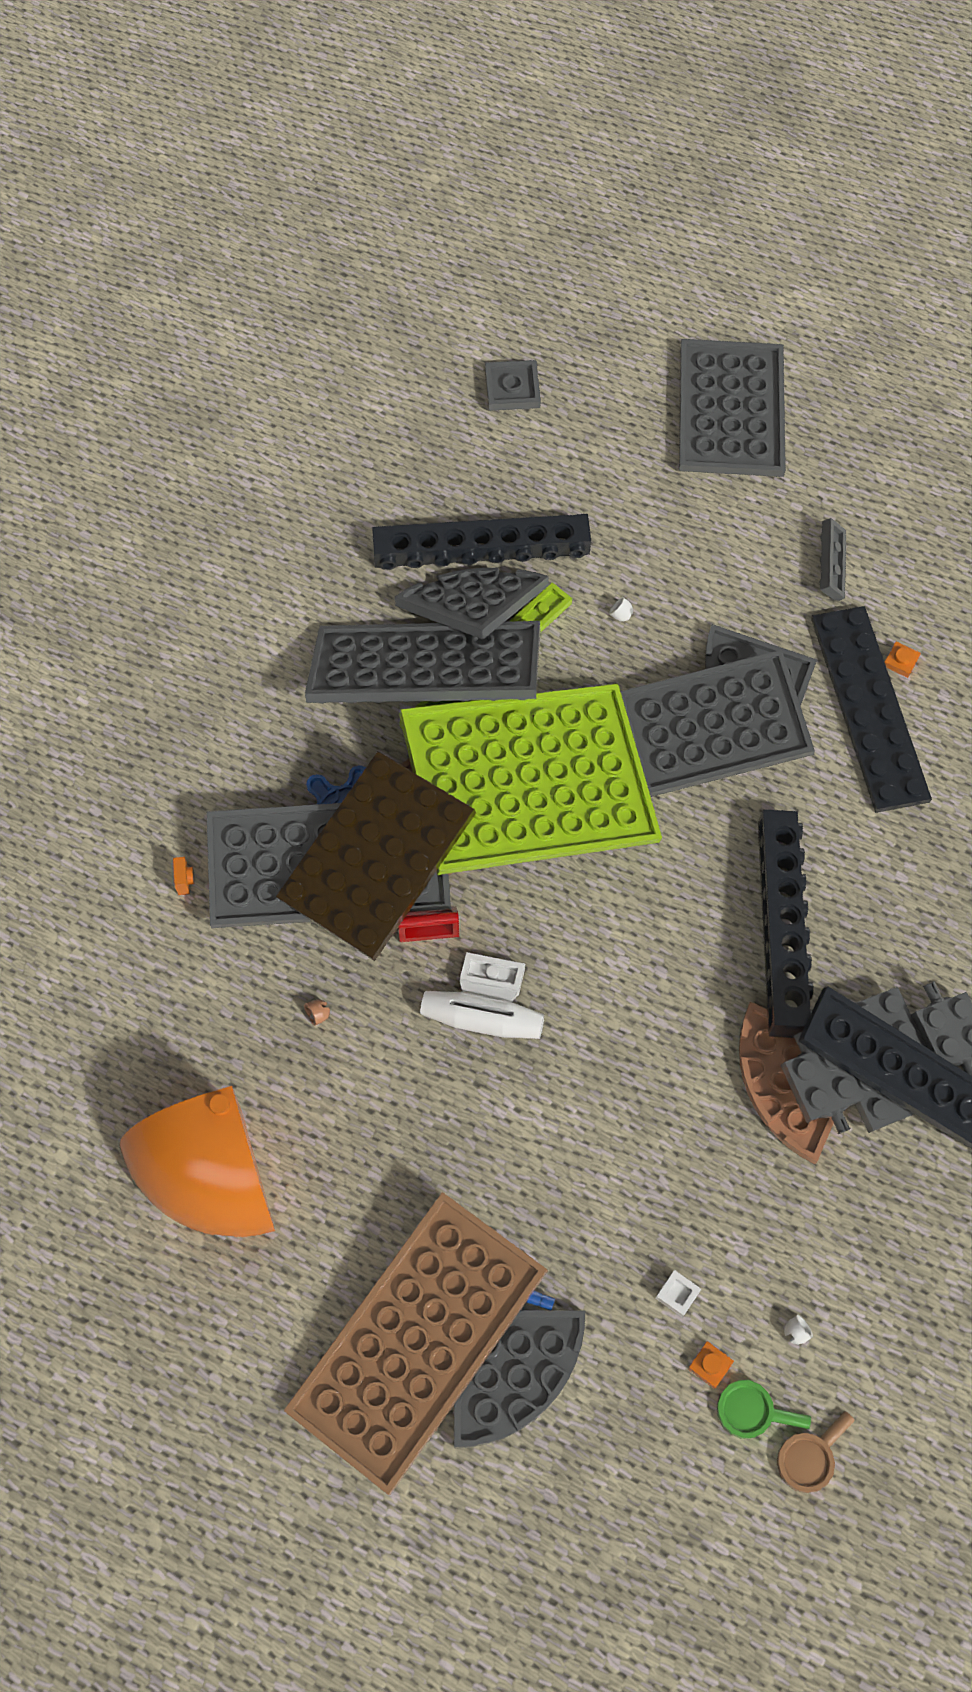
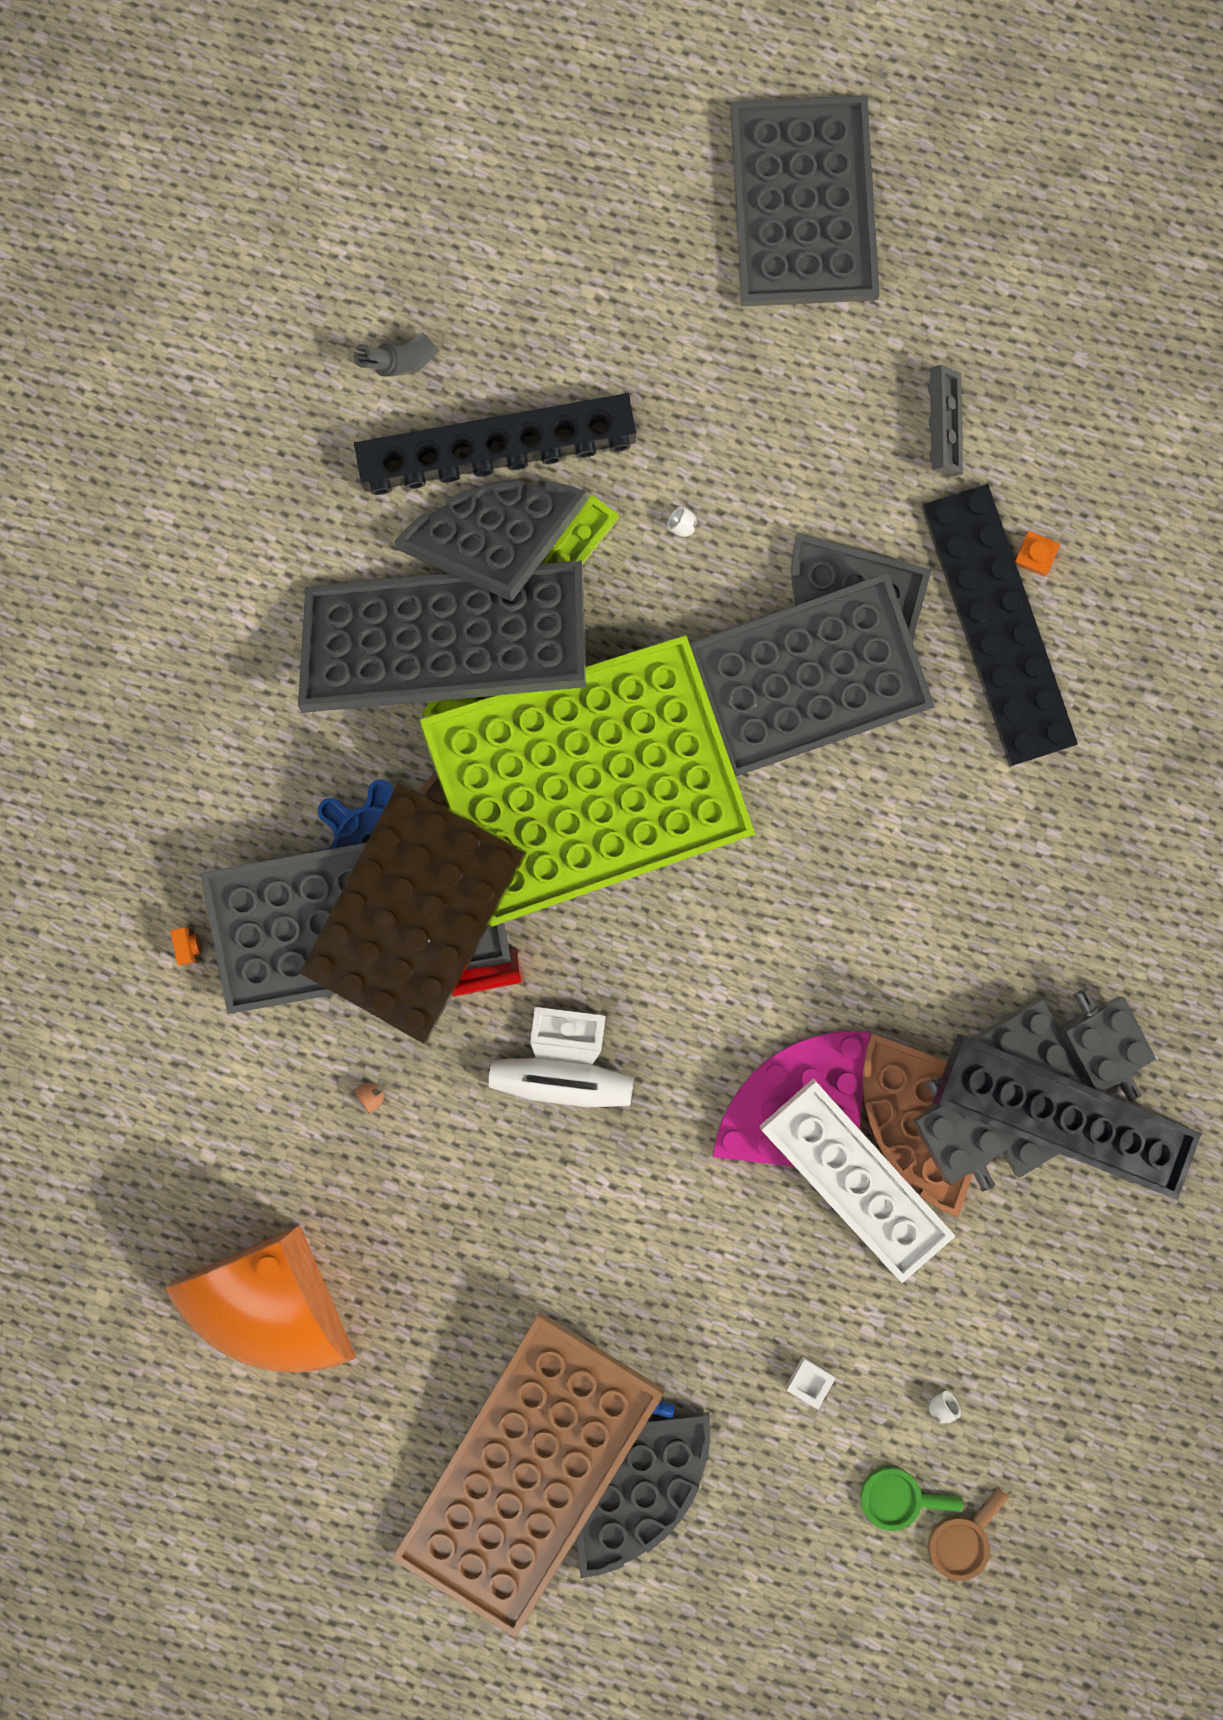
camera: 10 degrees left, 20 degrees up
dark grey plate [485,360,541,411] -> none
orange plate [688,1341,734,1389] -> none
black brick [758,809,814,1038] -> none
none -> dark grey arm [354,332,440,377]
none -> dark pink plate [712,1031,870,1167]
none -> white plate [760,1078,955,1283]

